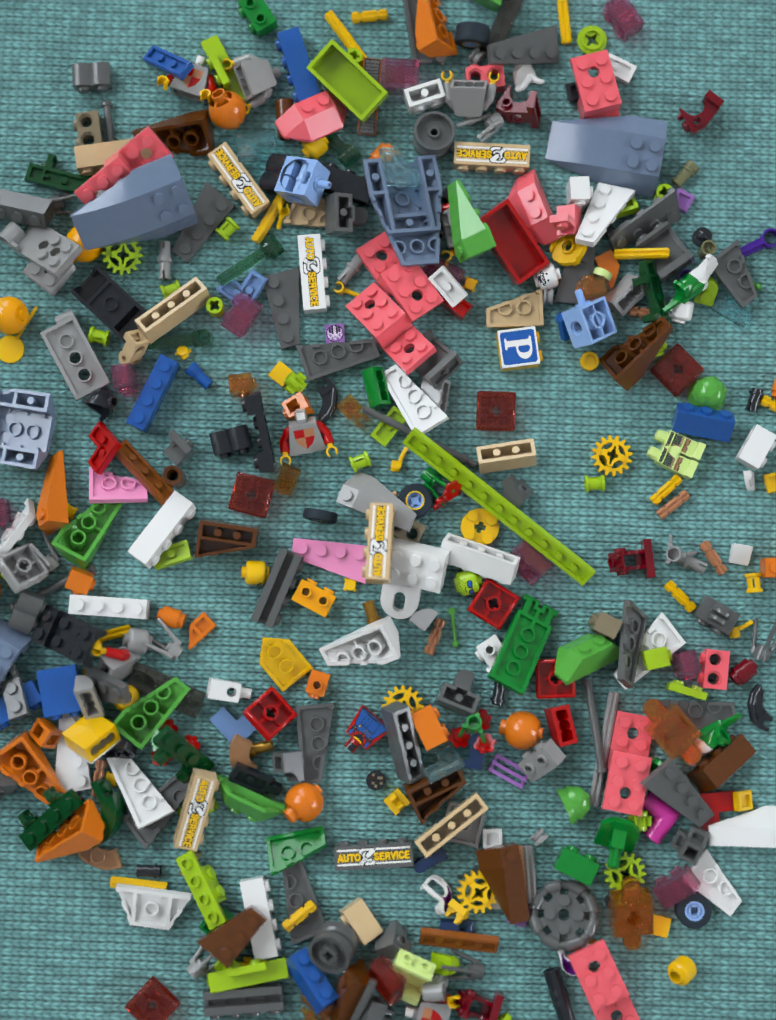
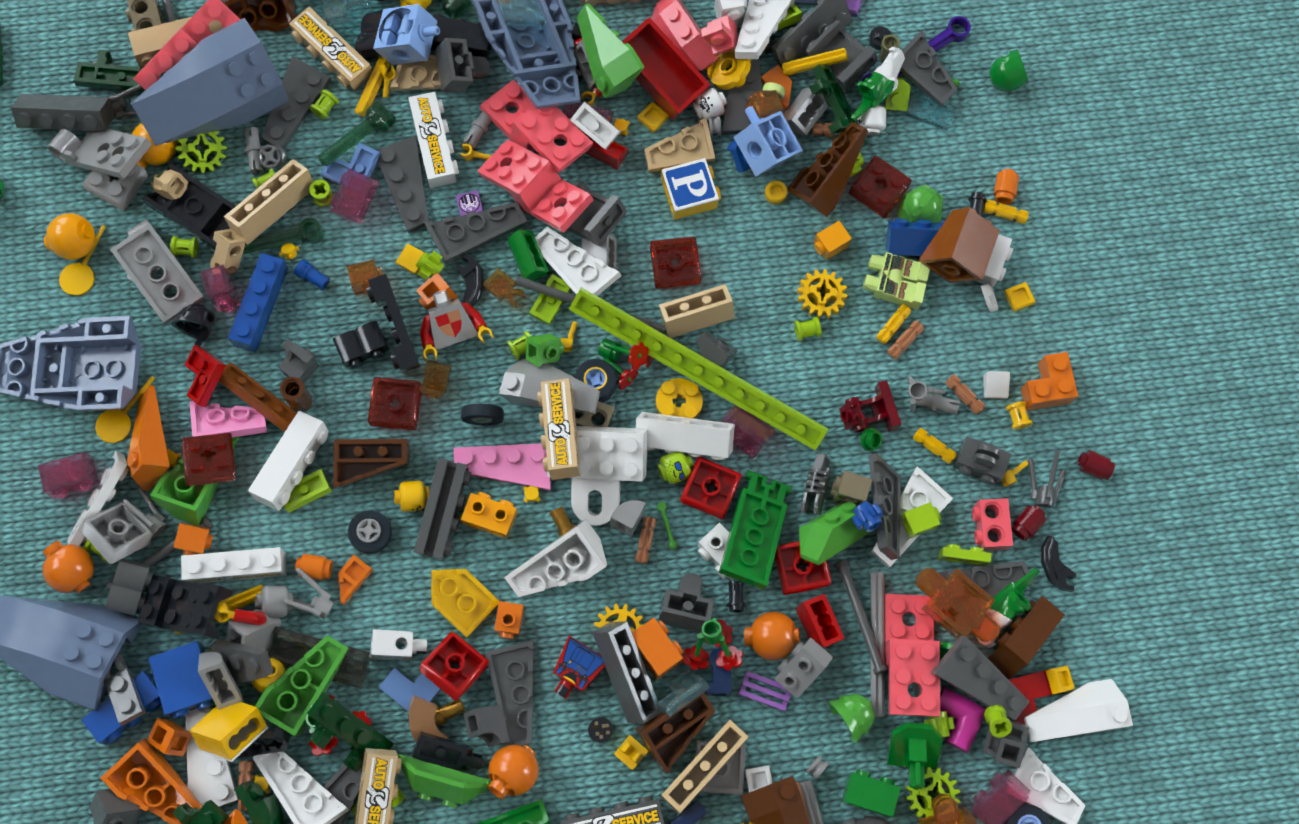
camera: 15 degrees left, 10 degrees down
clear pink brick [671,650,701,680] -> none
none -> yellow piece [95,376,155,443]
none -> tan rock [151,170,188,200]
none -> clear red brick [182,433,236,486]
none -> flat silver wheel [258,145,287,168]
none -> black wheel [348,510,392,554]
none -> bright green brick [526,334,564,367]
none -> yellow tile [637,101,669,134]
none -> dark grey hinge [800,453,831,515]
none -> light orange brick [814,221,852,260]
none -> blue gear [852,501,883,532]
none -> green plate [860,428,882,451]
none -> dark orange slope [919,207,1000,283]
none -> lime bush [984,705,1012,738]

